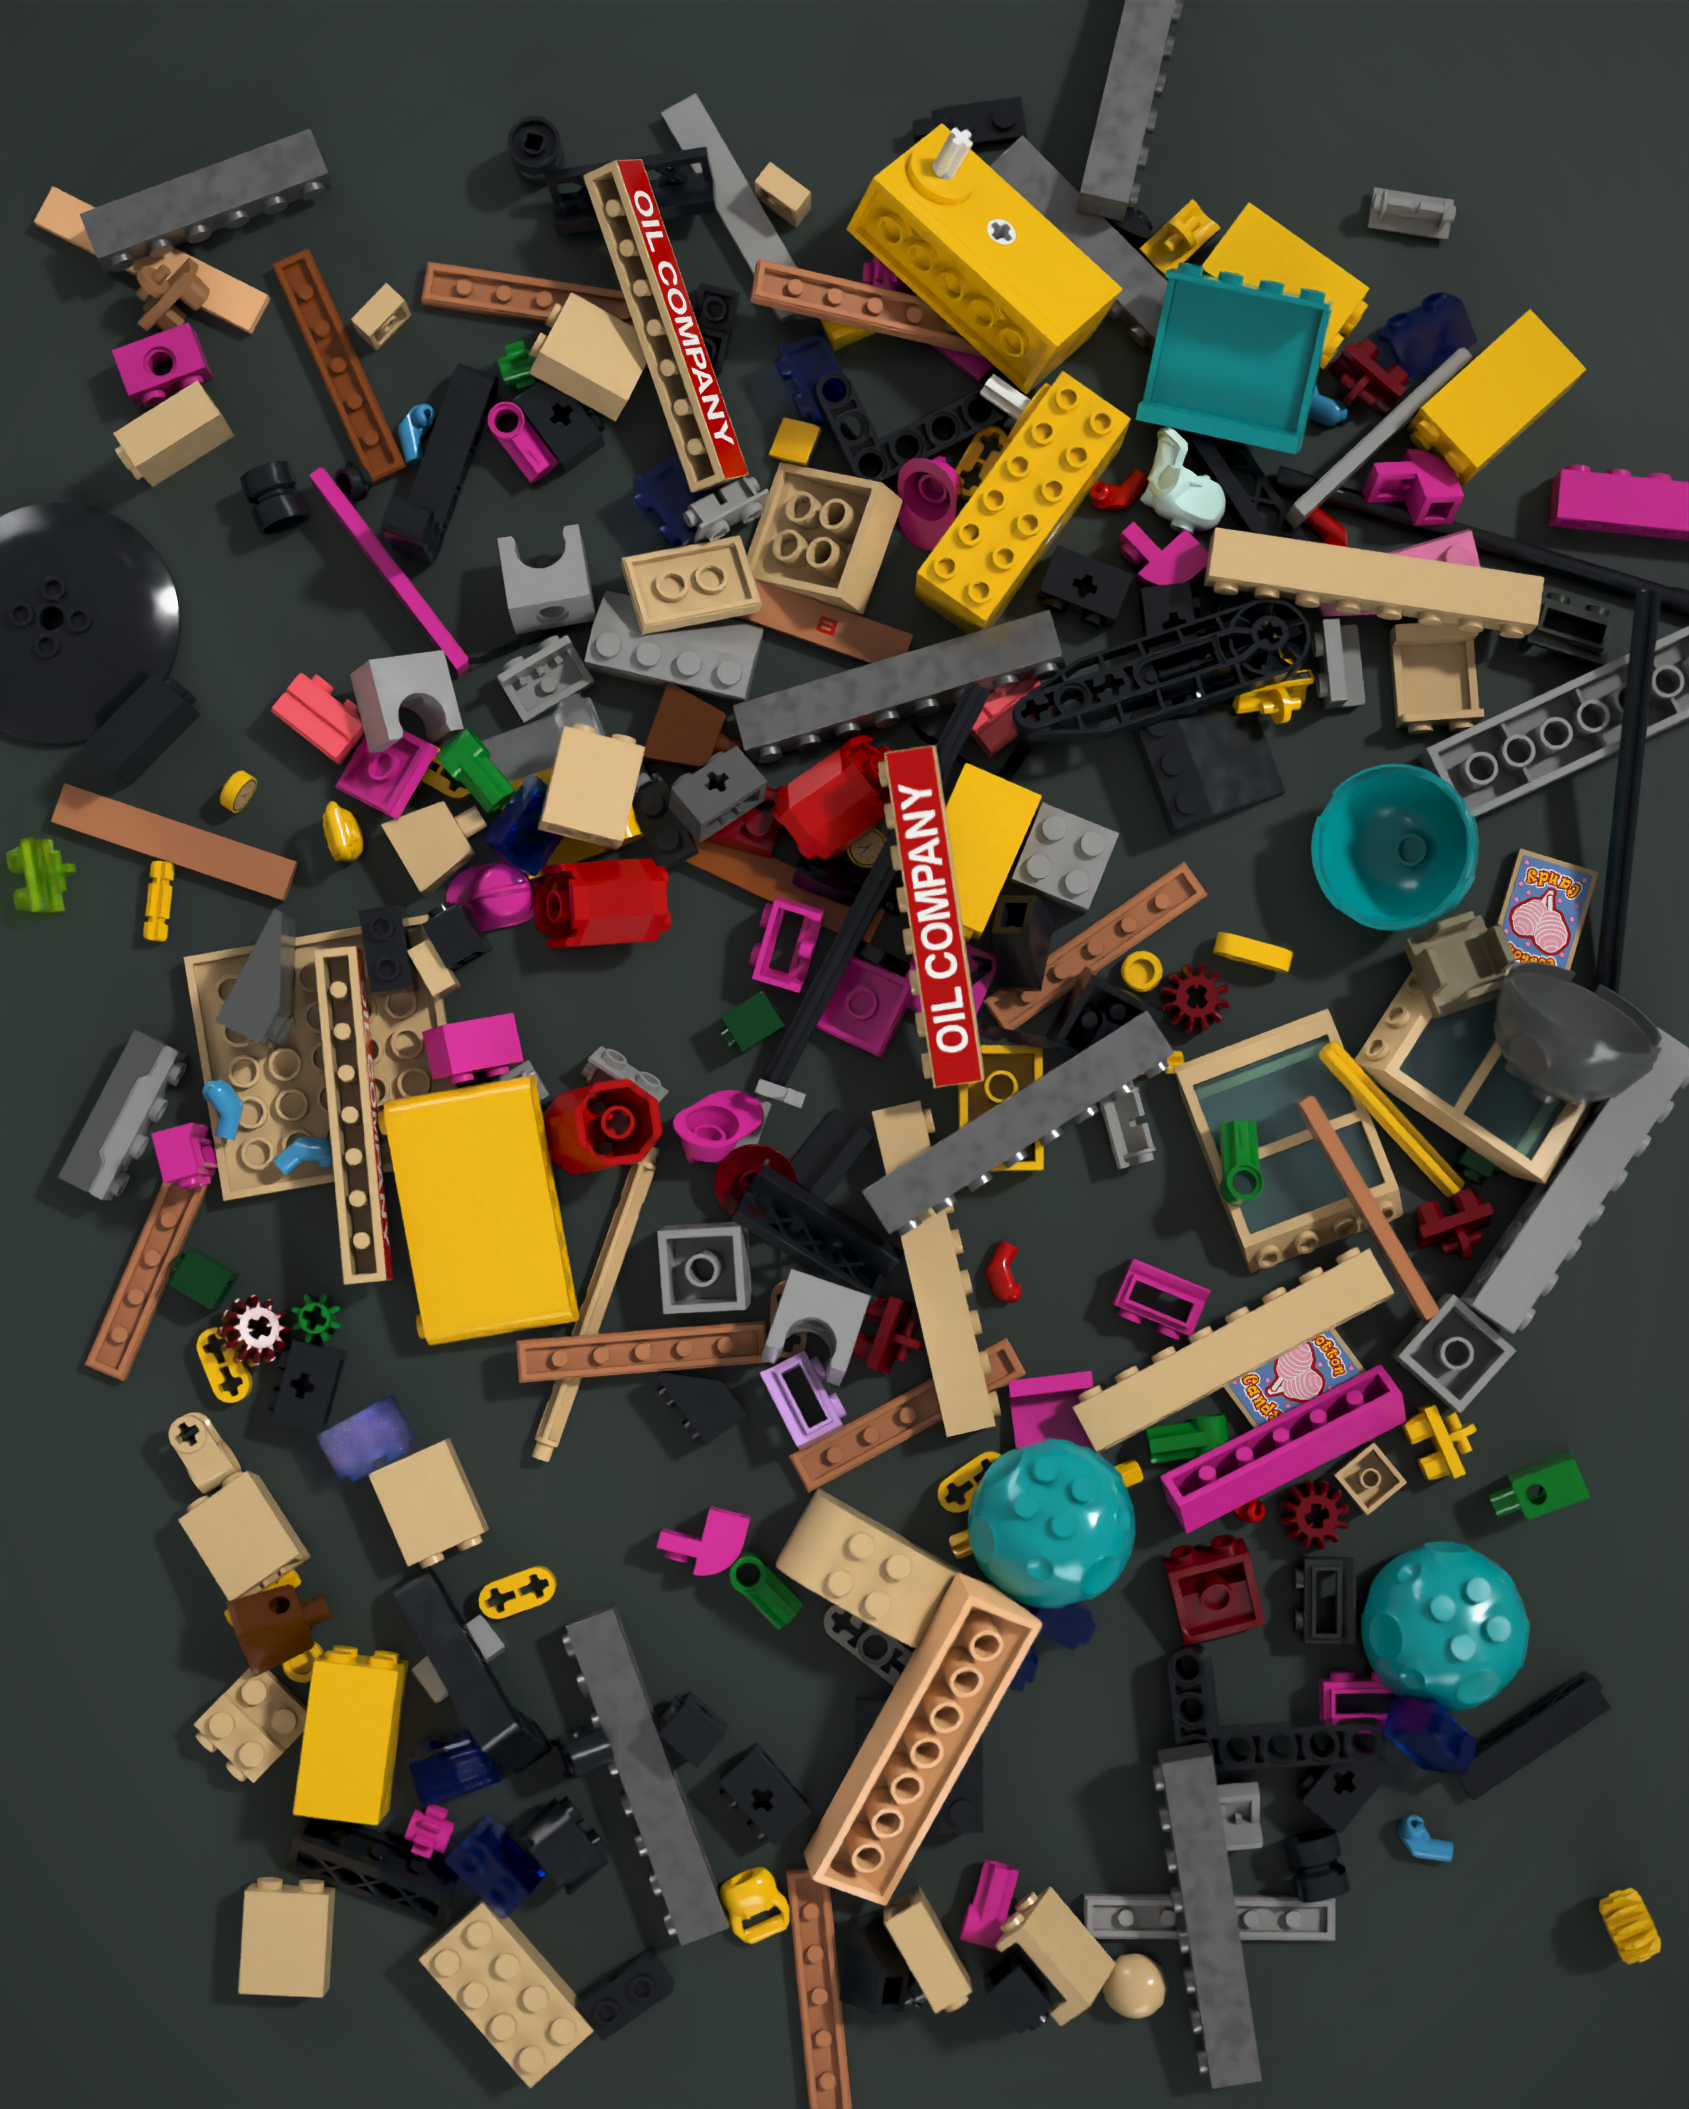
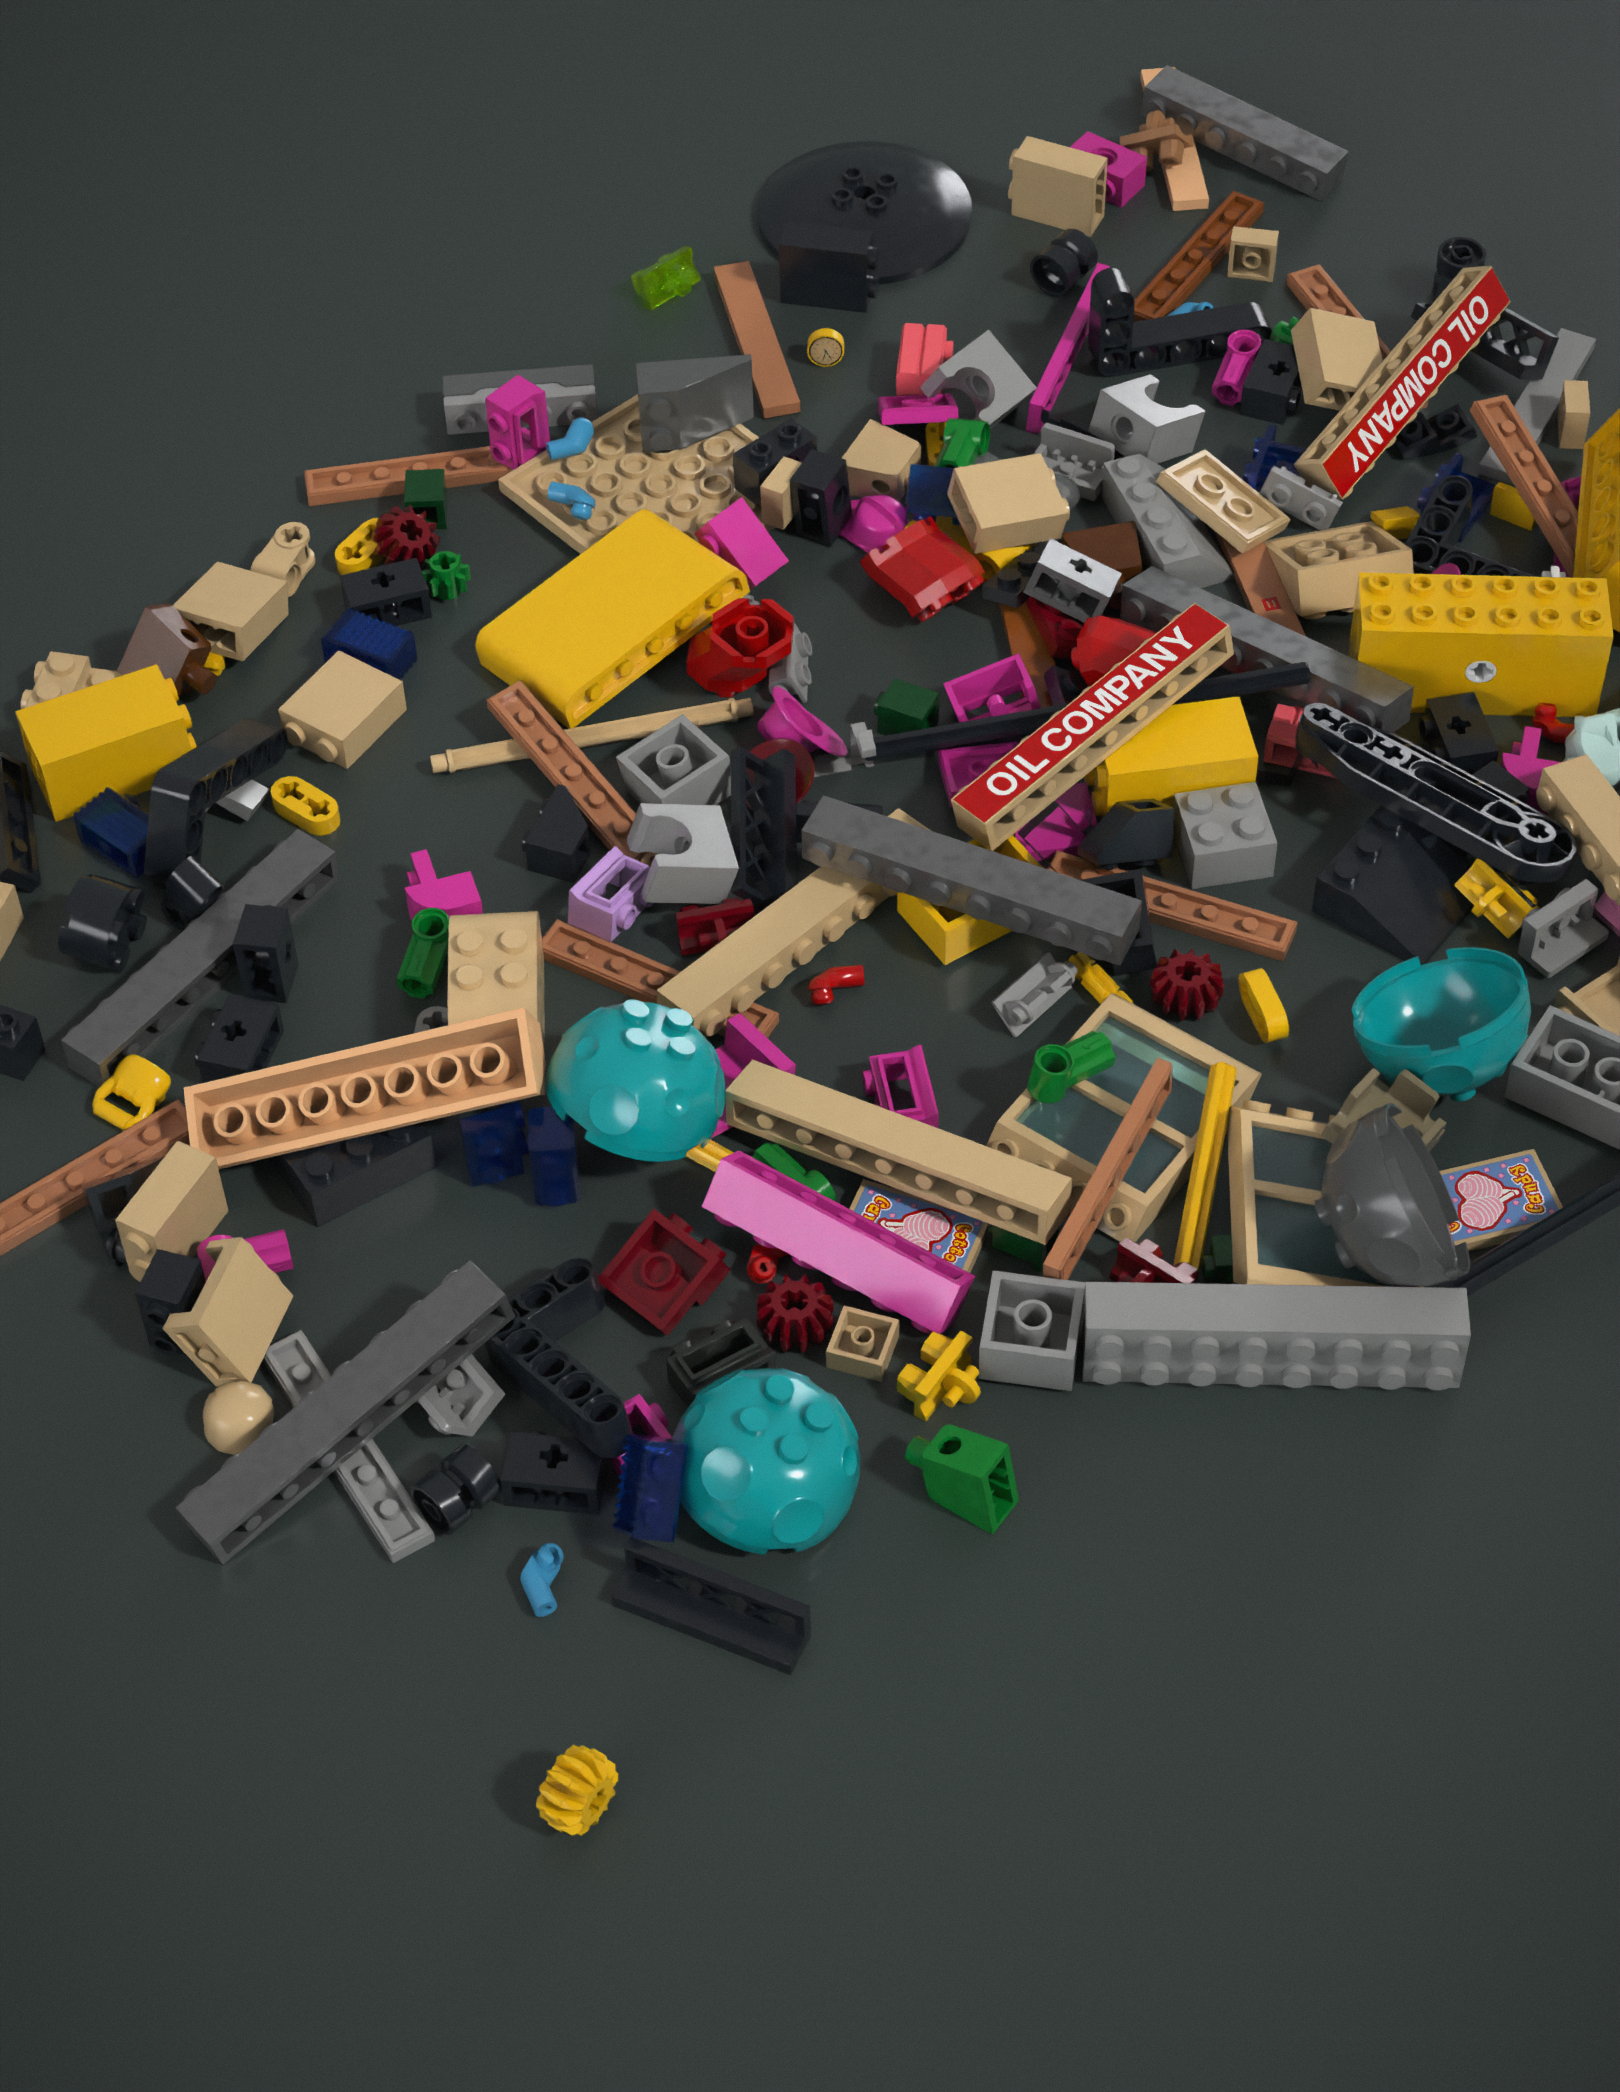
camera: 60 degrees right, 35 degrees down
yellow axle [143,861,175,942] -> none
tan brick [314,946,393,1285] -> none
yellow piece [322,801,364,862] -> none
dark pink gear [404,1803,455,1859] -> none
clear blue bracket [445,1815,545,1919] -> none
yellow tile [1120,951,1163,993] -> none

